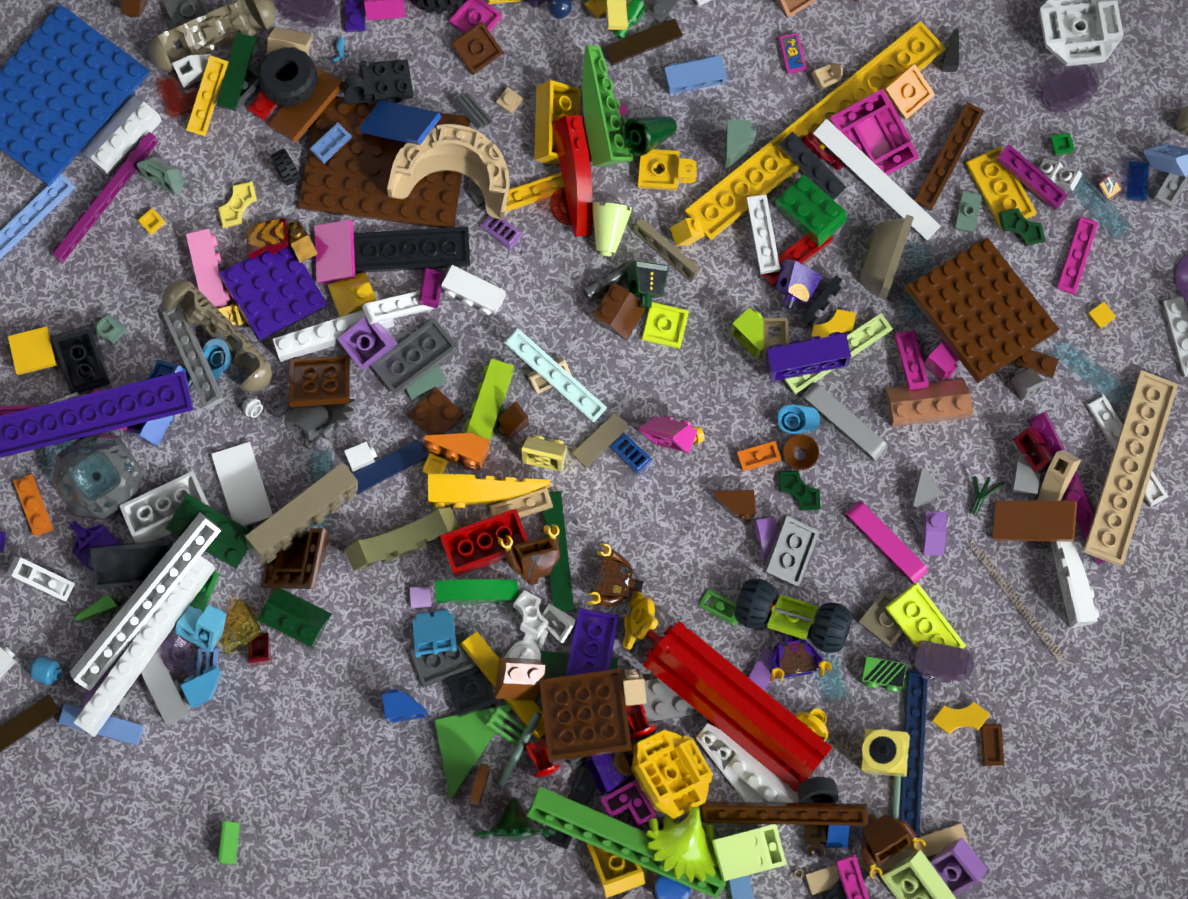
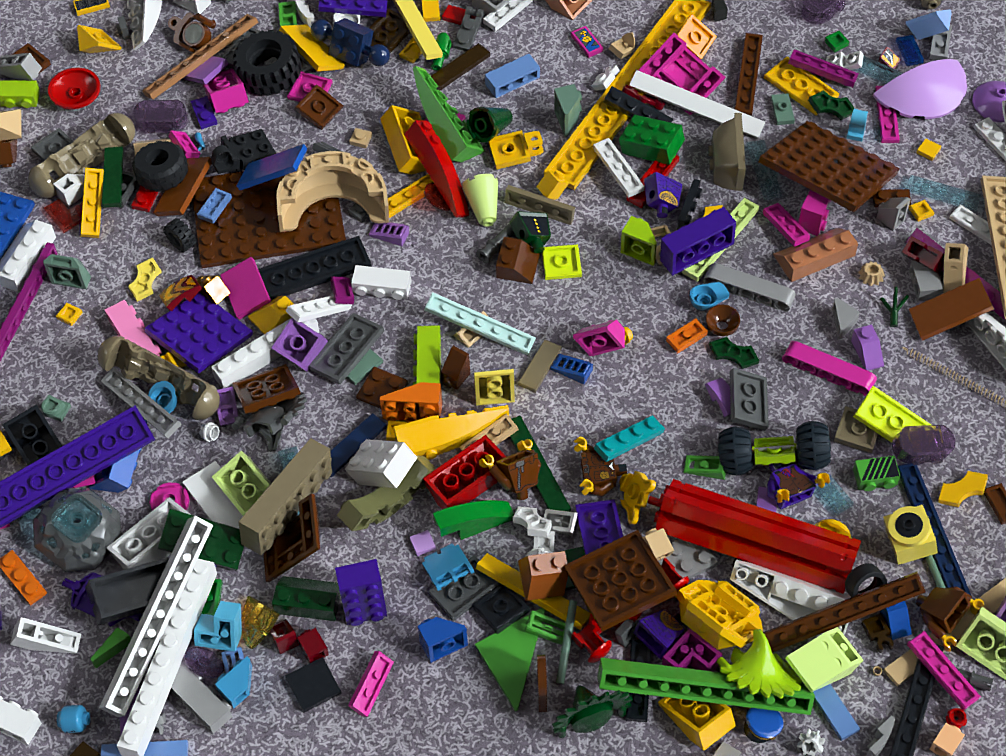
camera: 15 degrees left, 20 degrees down
white brick [344,442,377,473] -> none
reddish brown slope [713,490,756,521] -> none
none -> dark pink tile [149,482,190,511]
none -> dark pink plate [168,130,201,159]
none -> yellowish green slope [212,451,271,516]
none -> medium lavender slope [217,387,238,426]
none -> black tile [285,657,342,713]
none -> dark red brick [297,627,329,663]
none -> dark purple brick [335,559,387,626]
none -> white brick [345,439,417,488]
none -> dark pink plate [348,651,394,717]
none -> white plate [591,65,619,91]
none -> teal plate [594,415,665,462]
none -> medium azure leg [847,108,868,142]
none -> tan piece [858,262,885,286]
none -> lavender brick [873,59,967,119]
none -> yellow tile [908,200,934,222]

